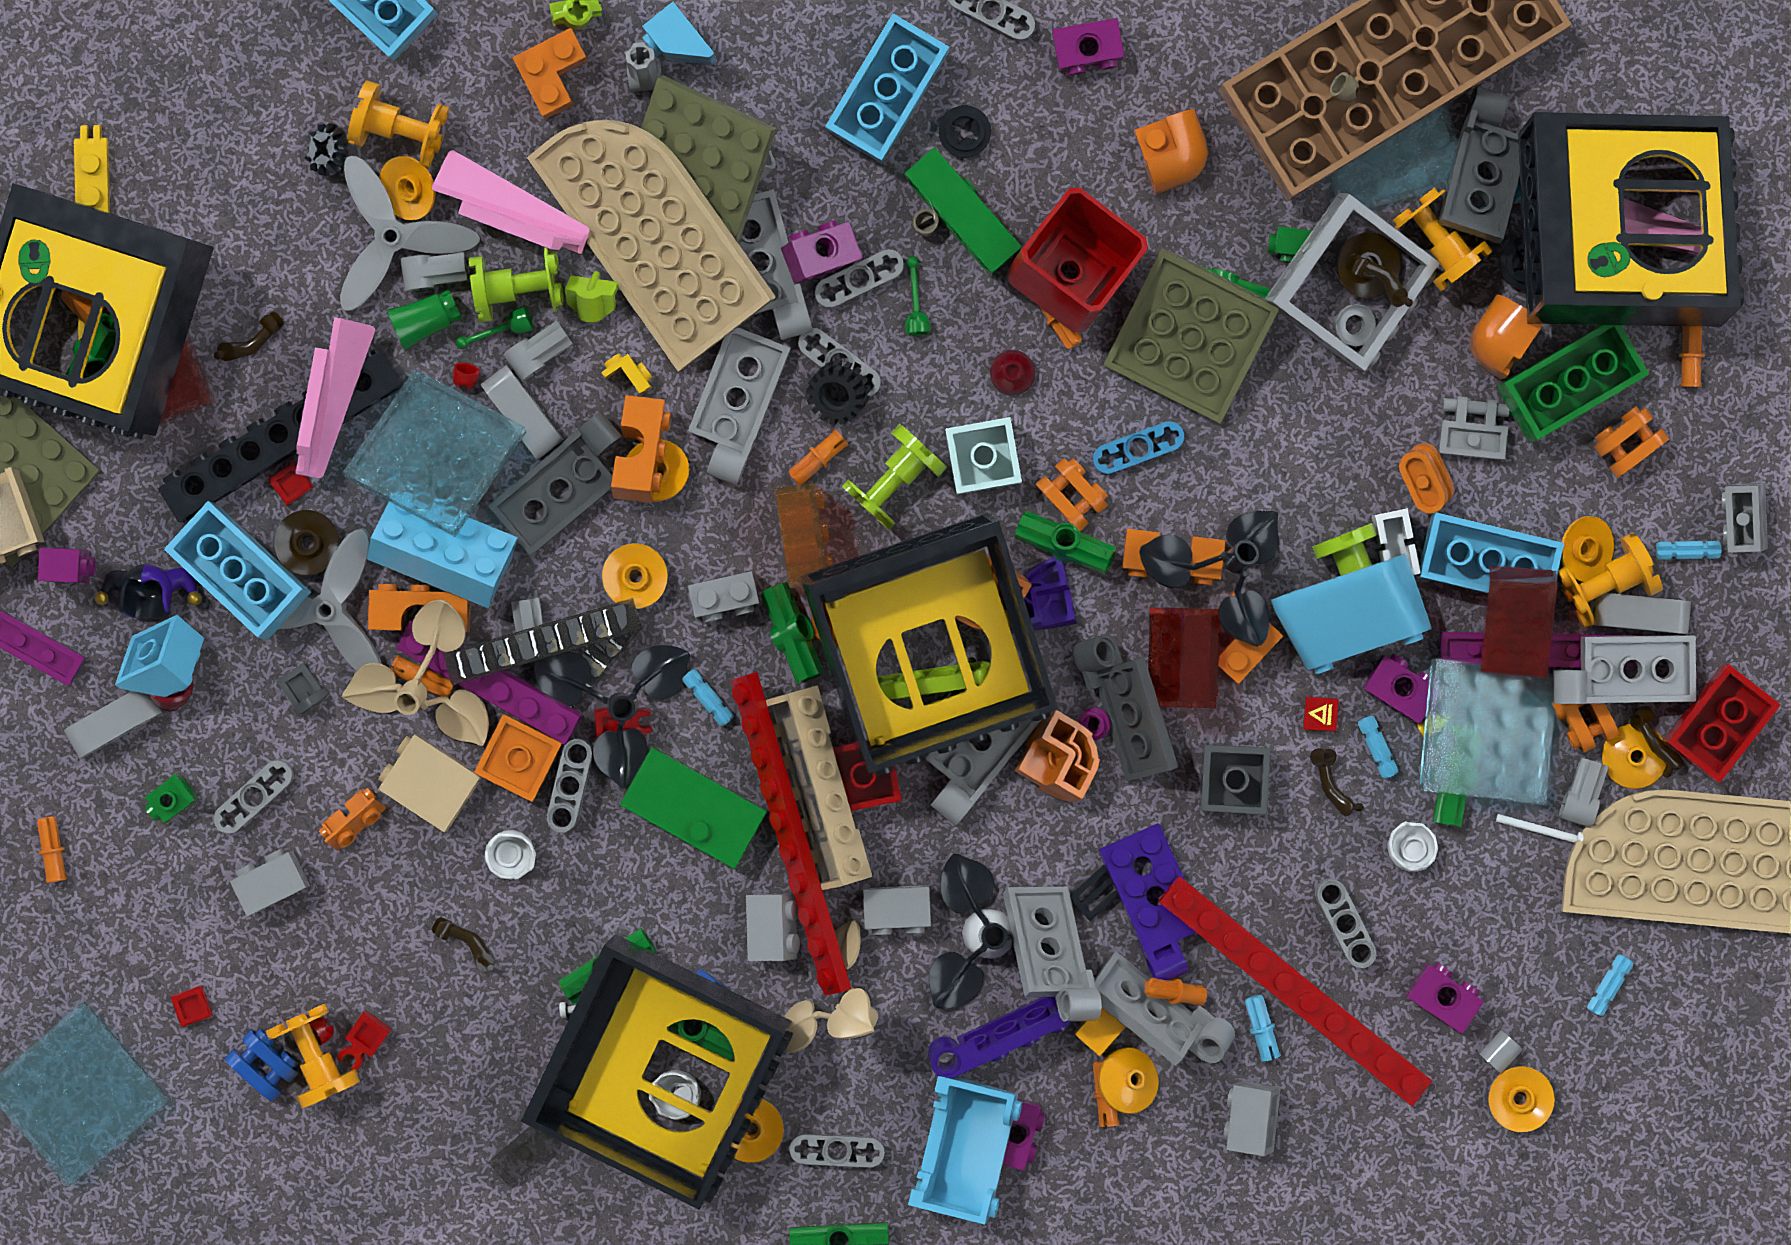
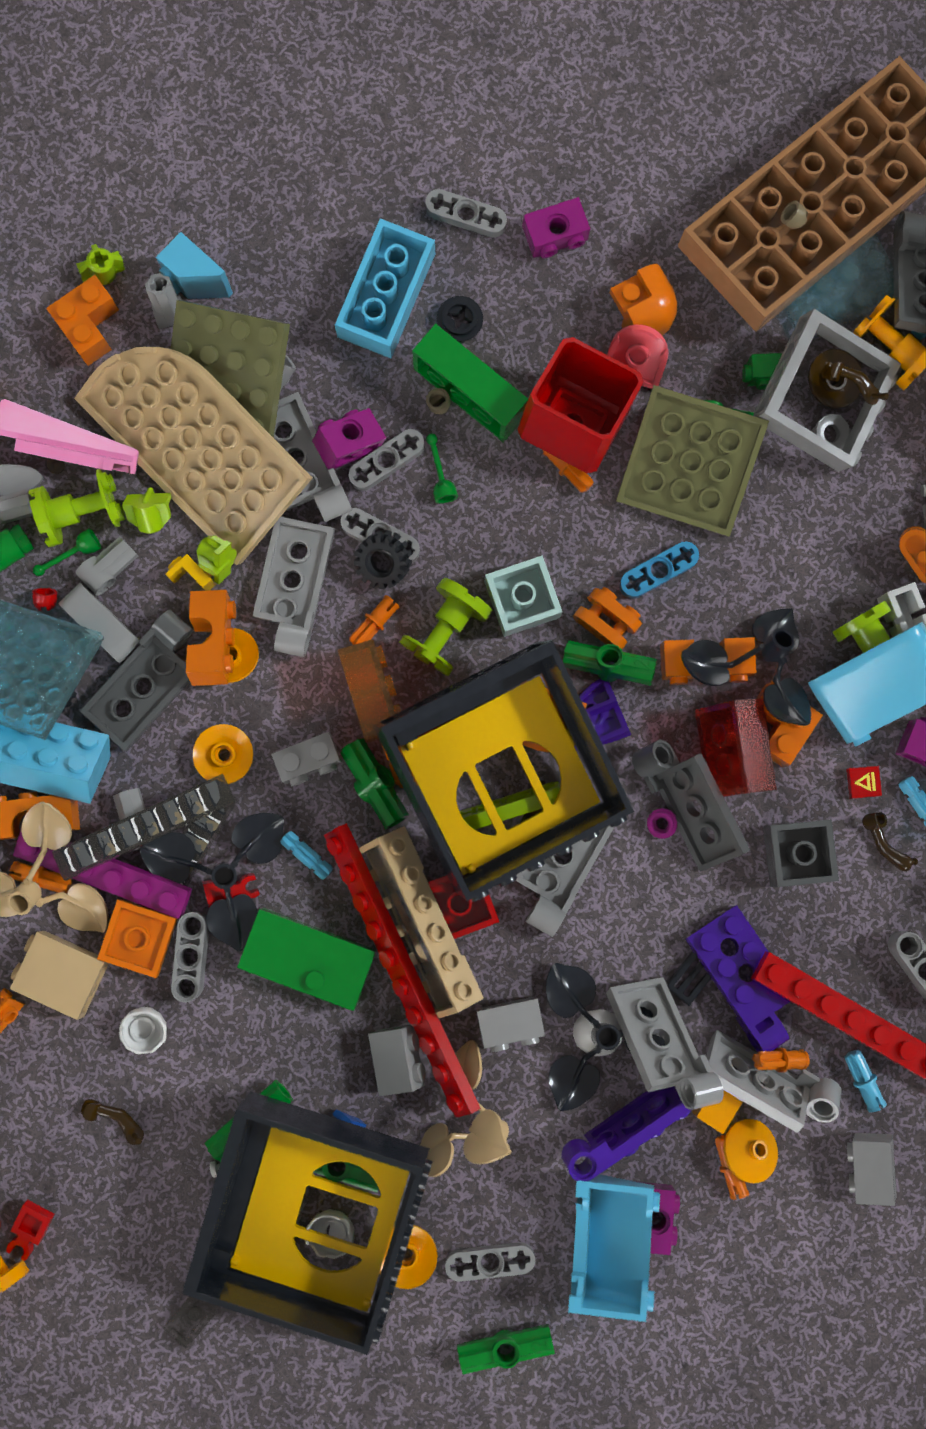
camera: 10 degrees left, 5 degrees down
dark red brick [990,350,1035,395] -> none
orange brick [1015,710,1100,802] -> none
none -> lime piece [196,535,237,585]
none -> coral tile [607,325,668,389]

